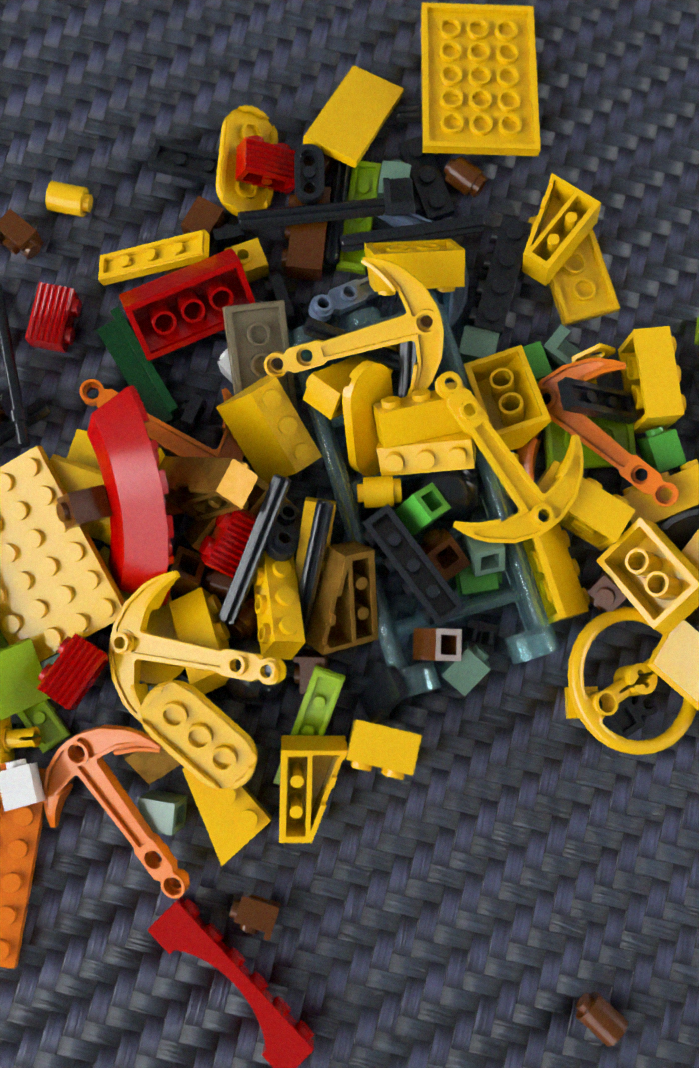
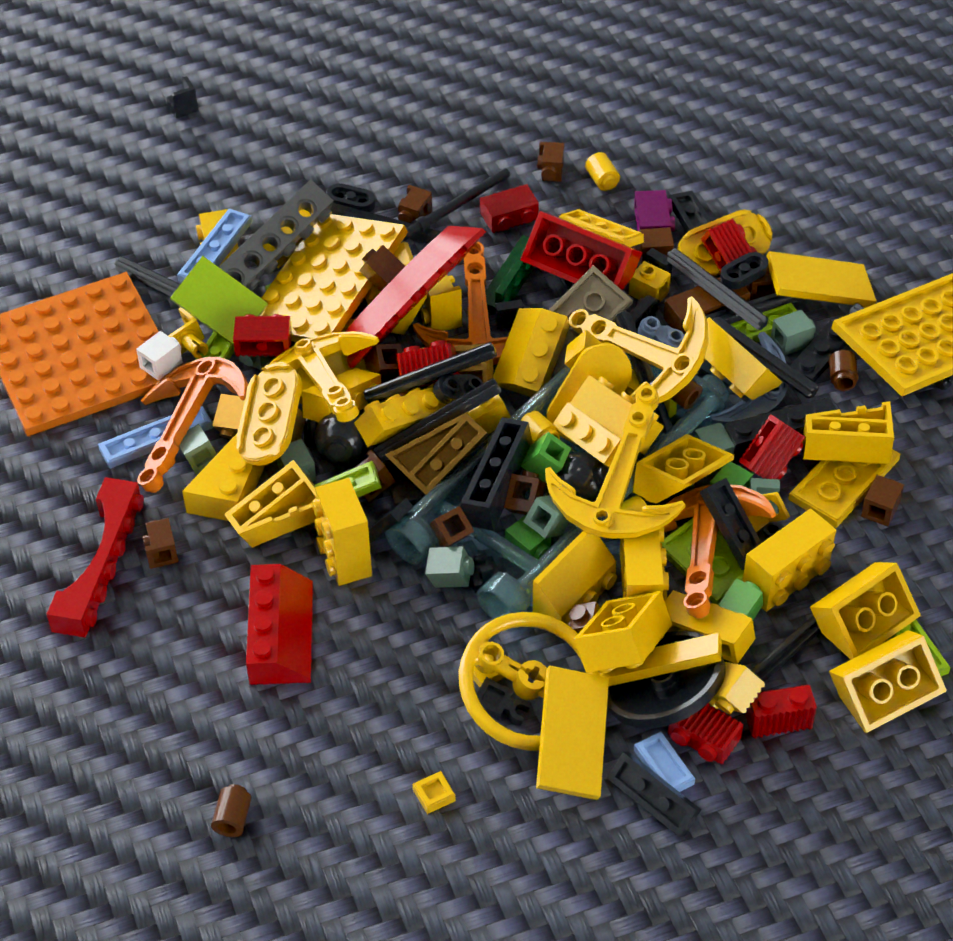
camera: 65 degrees right, 30 degrees down
pearl gold wedge [158,456,259,521] -> none
black panel [383,178,415,217] -> none
none -> light blue tile [98,406,213,469]
none -> red slope [246,564,313,685]
none -> sand green brick [277,439,316,482]
none -> yellow tile [412,771,456,814]
none -> magenta brick [634,190,675,232]
none -> red brick [739,414,806,480]
none -> reddish brown brick [861,475,904,527]

